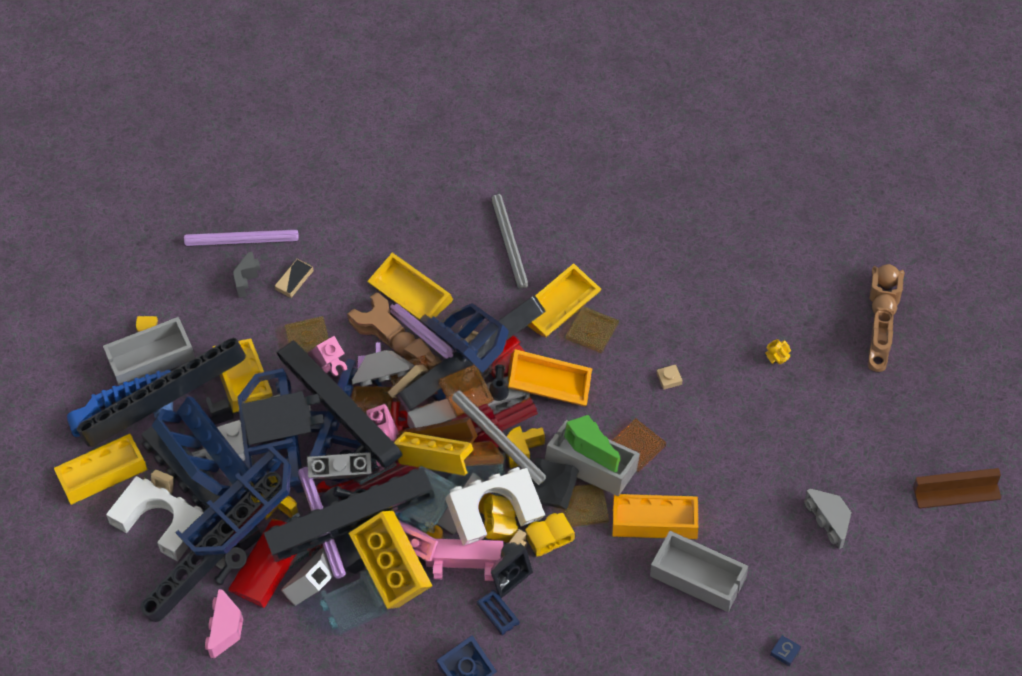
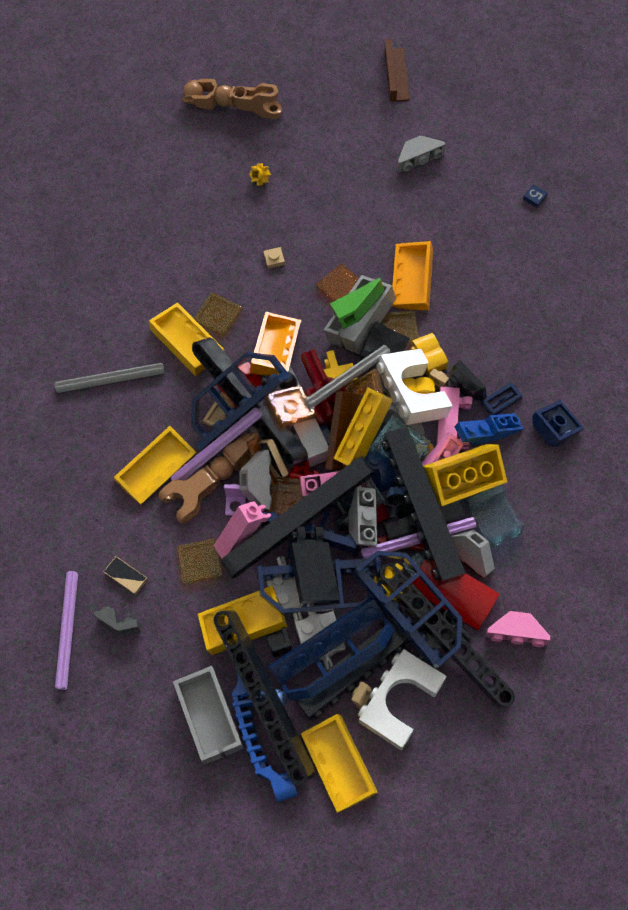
camera: 85 degrees left, 10 degrees up
yellow tile [136,316,158,332] -> none
light grey piece [650,531,748,612] -> none
none -> blue slope [454,413,524,445]

